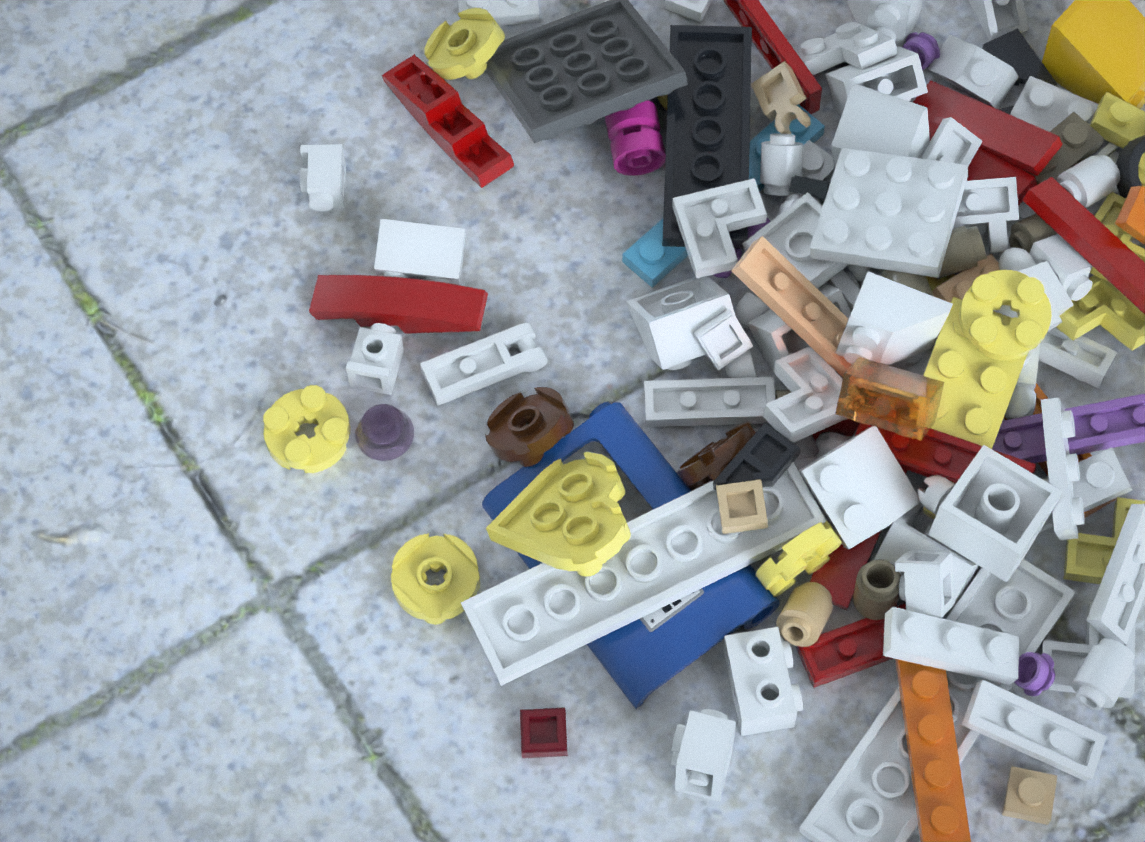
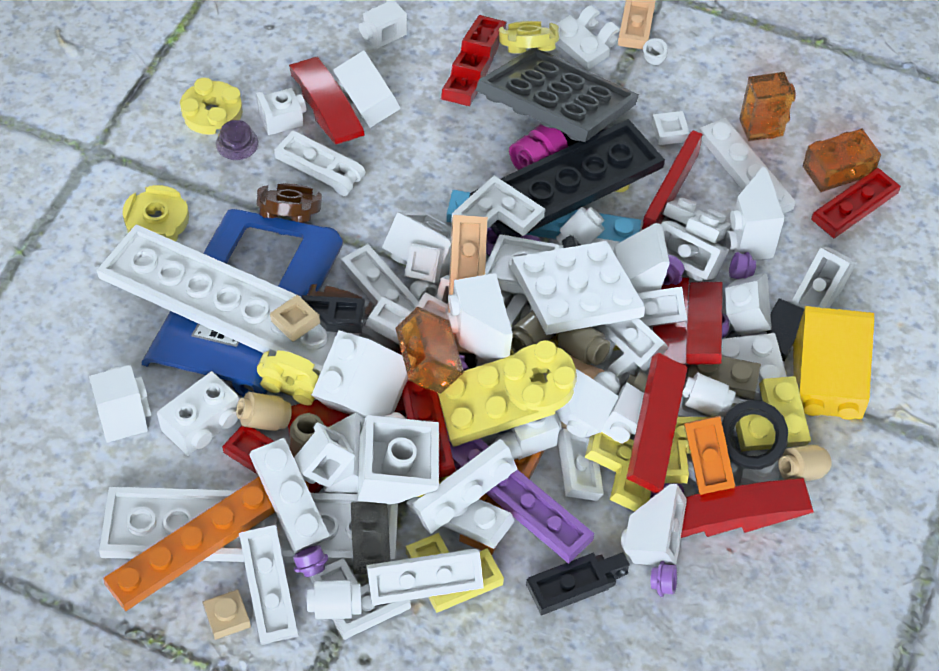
camera: 50 degrees right, 10 degrees down
light yellow plate [486,452,631,577] -> none
dark red tile [520,707,568,758] -> none
tan plate [751,62,811,134] -> none
none -> clear smoke plate [351,502,391,575]

